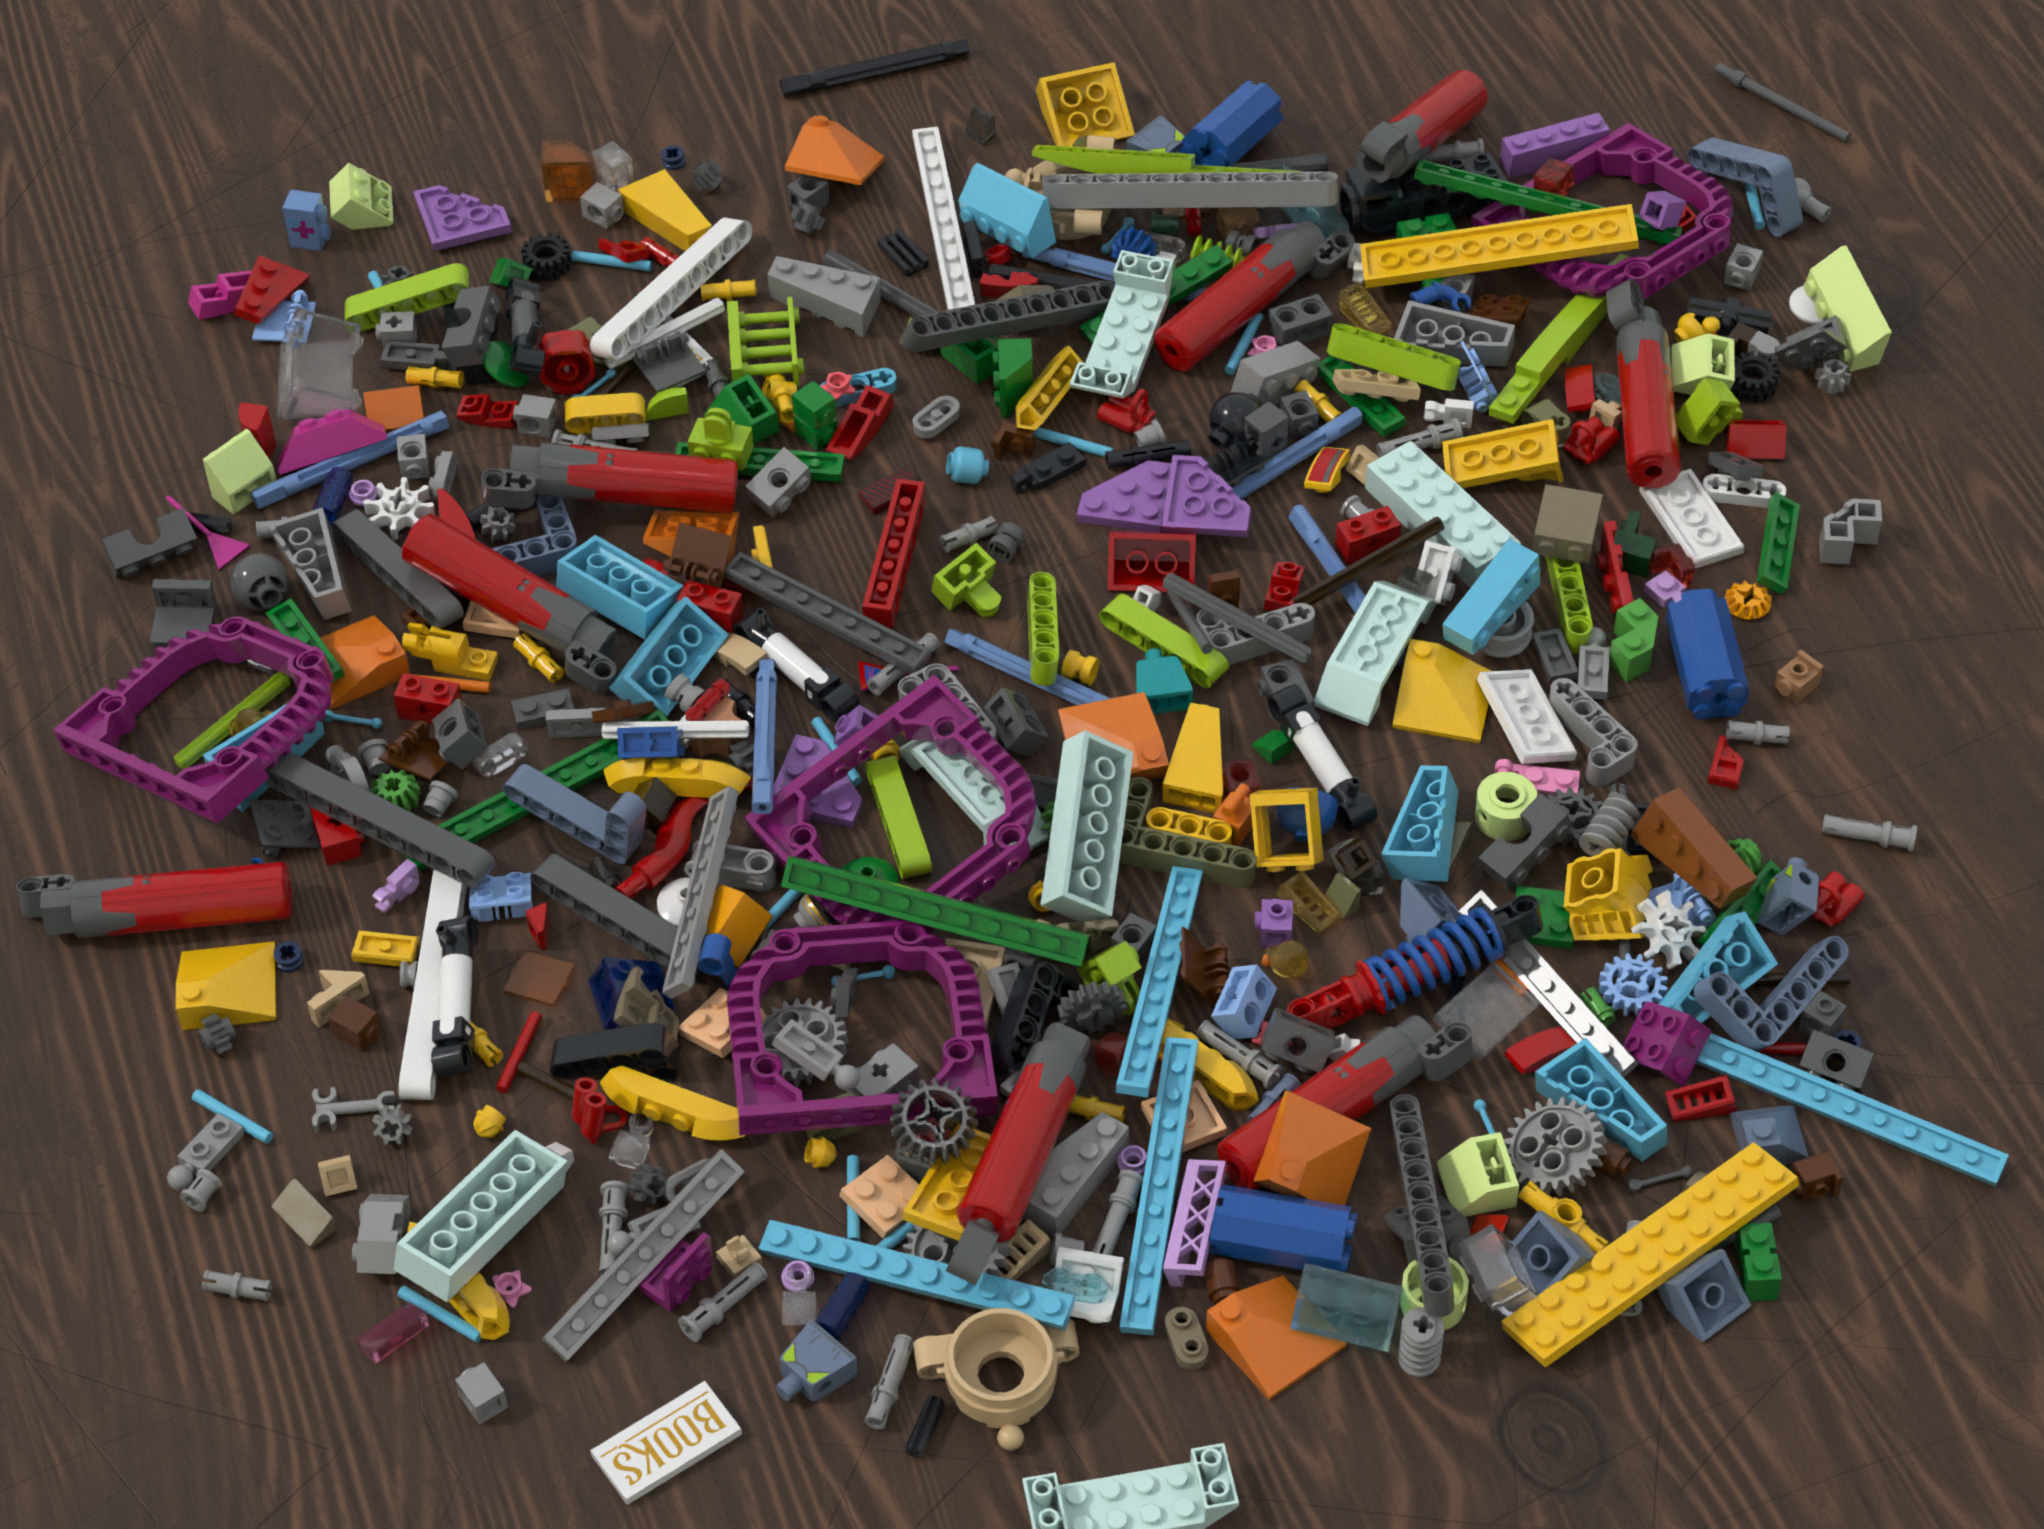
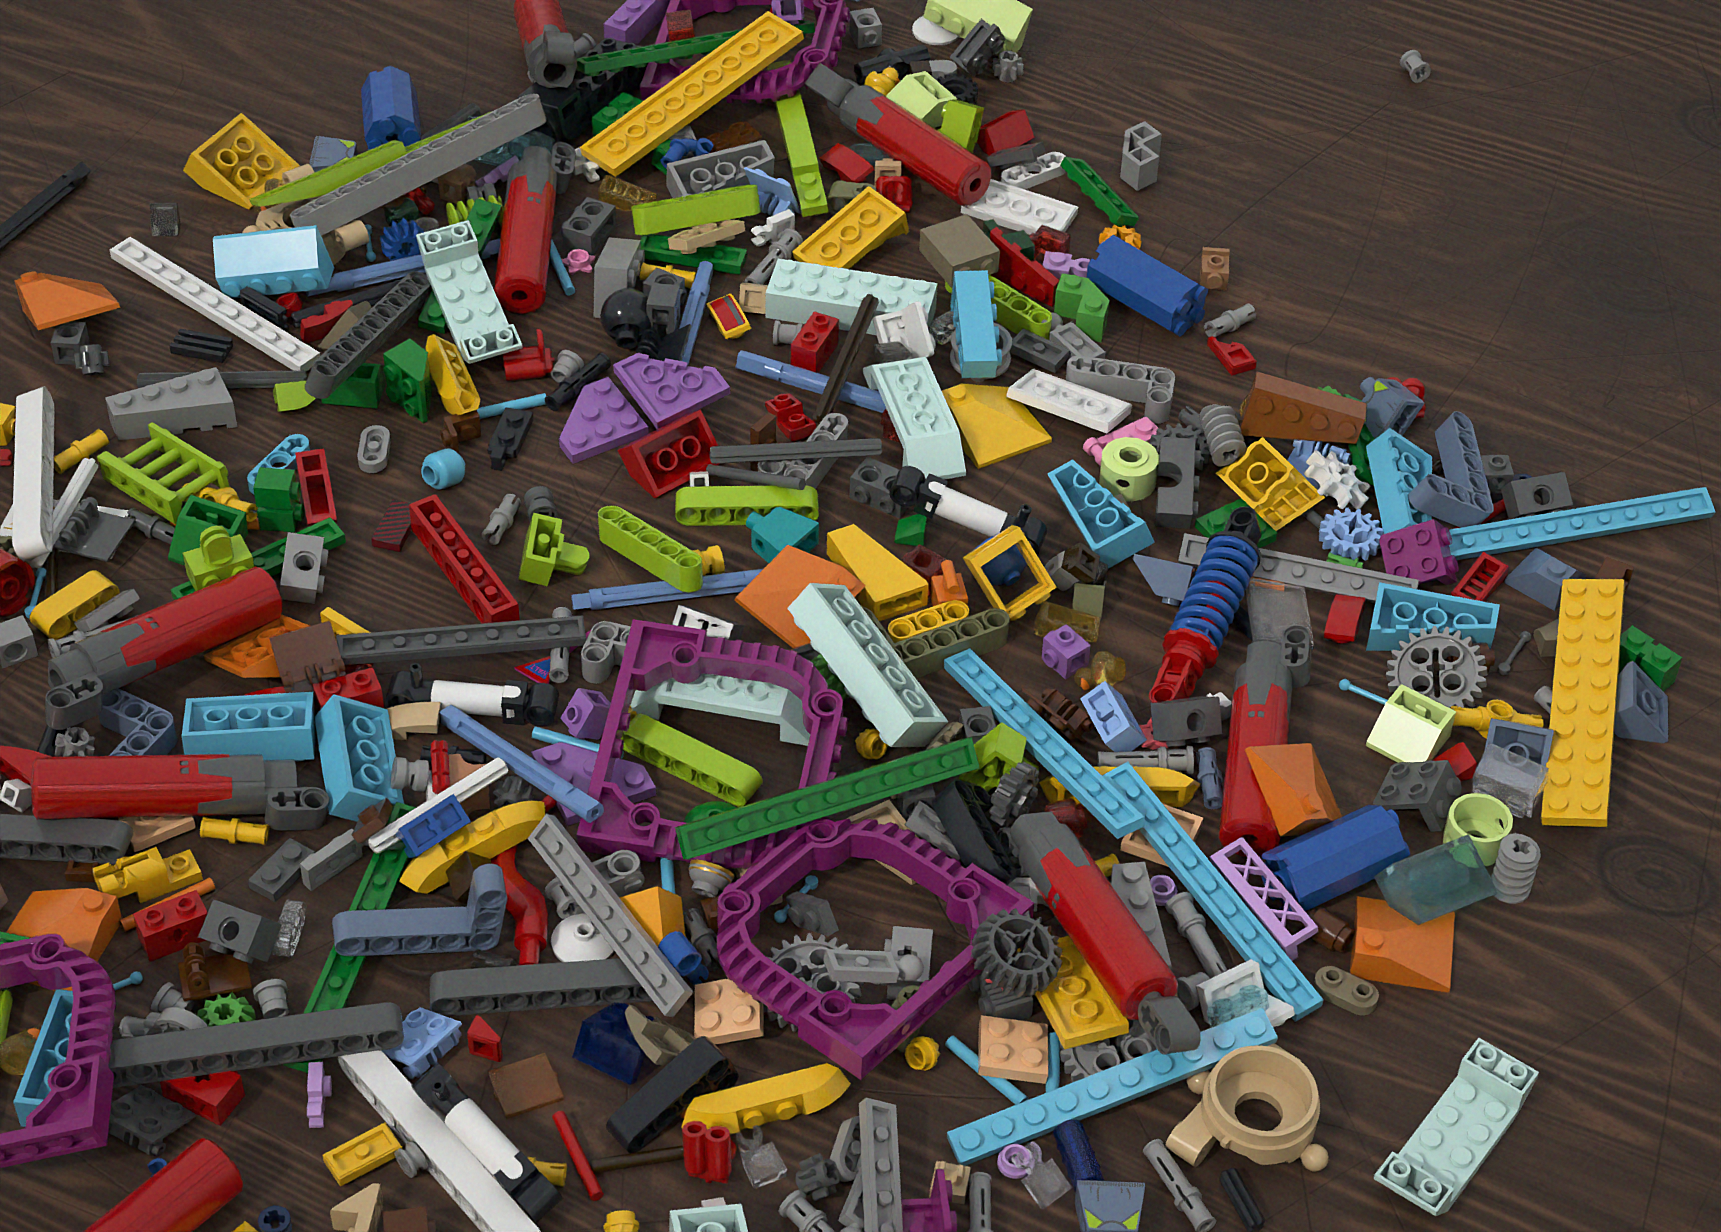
camera: 45 degrees left, 5 degrees down
lime brick [646,387,689,421] -> none
coral plate [820,372,855,401] -> none
dark grey beam [1390,1094,1454,1317] -> none
light grey pin [1822,814,1918,853] -> none

